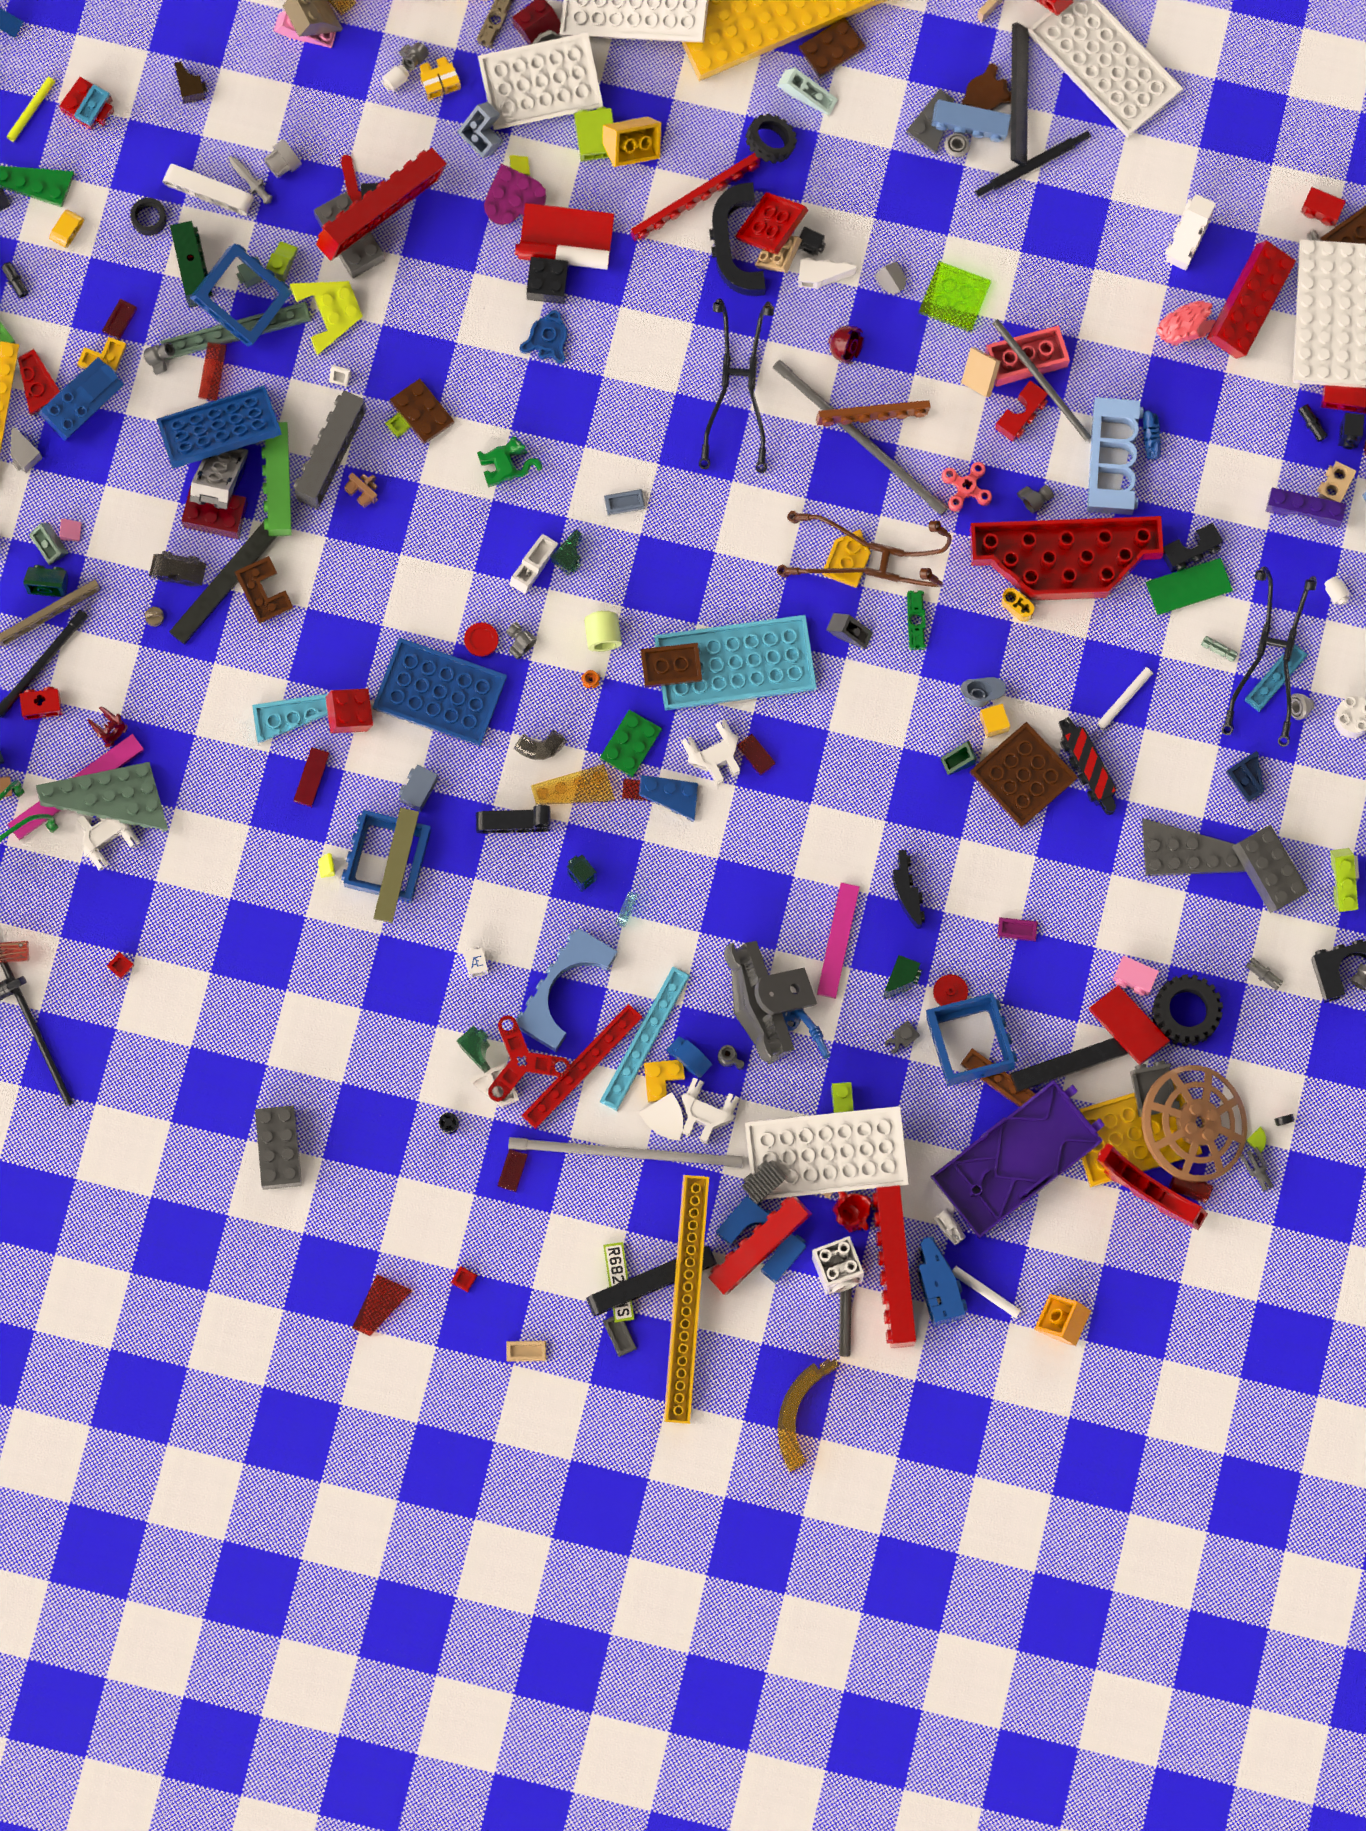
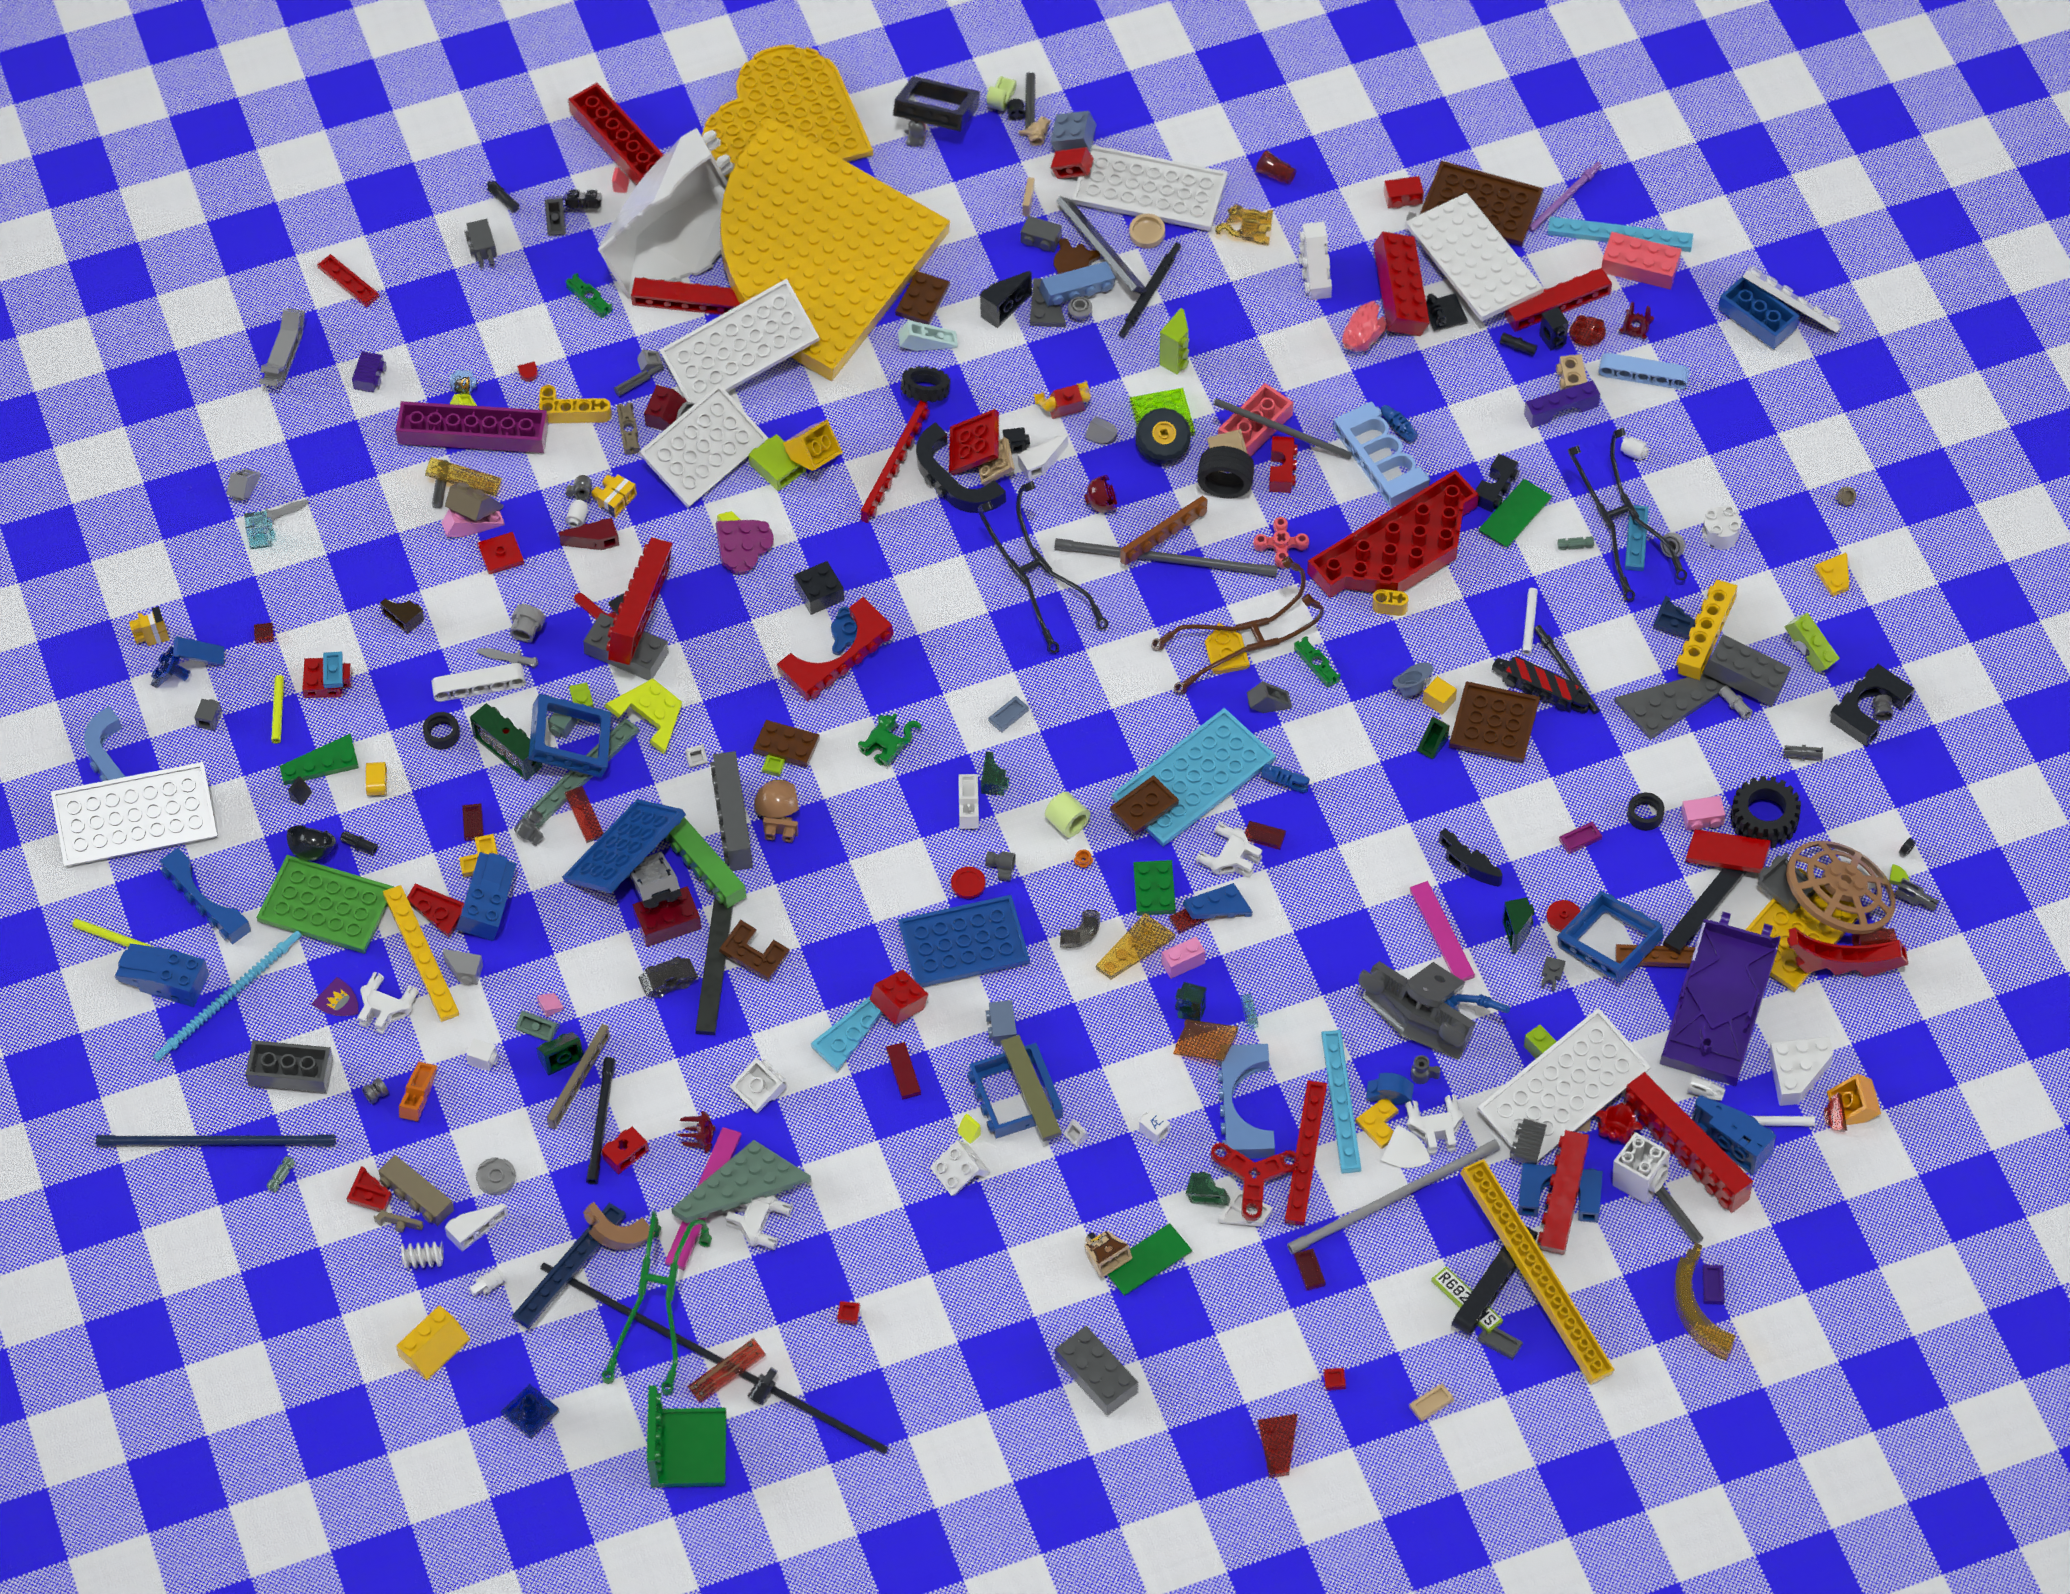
camera: 30 degrees left, 20 degrees down
dark tan tile [145,607,164,627] -> none
black wheel [439,1113,459,1134] -> none
sand blue brick [457,102,503,158] -> none
black beam [476,805,551,834] -> none
red door [515,203,614,270] -> none
dark grey piece [1017,485,1054,513] -> none
none -> clear red tile [254,623,274,644]
none -> red plate [477,532,524,575]
none -> dark red slope [558,518,619,550]
none -> white plate [729,1058,787,1113]
none -> medium nougat cylinder [754,780,799,818]
none -> red arch [777,597,894,702]
none -> white bracket [930,1140,990,1196]
none -> black slope [980,271,1032,328]
none -> dark grey brick [1021,216,1062,252]
none -> red torso [1034,380,1091,419]
none -> white slope [1063,1119,1089,1147]
none -> torso [1084,1231,1132,1278]
none -> green piece [1107,1223,1193,1296]
none -> tan piece [1129,214,1165,248]
none -> black wheel [1135,408,1191,465]
none -> lime slope [1159,308,1189,375]
none -> bright pink brick [1162,937,1205,979]
none -> clear orange piece [1173,1019,1238,1061]
none -> black tyre [1197,446,1254,498]
none -> clear yellow animal [1215,204,1273,246]
none -> clear red plant [1255,150,1297,184]
none -> blue hinge [1261,764,1310,793]
none -> black hinge [1426,293,1468,331]
none -> black bar [1534,625,1600,714]
none -> black tyre [1627,792,1665,831]
none -> yellow brick [1676,579,1738,680]
none -> dark purple tile [1702,1265,1725,1305]
none -> light grey pin [1719,685,1753,719]
none -> white brick [1769,1037,1833,1106]
none -> clear red tile [1824,1093,1847,1132]

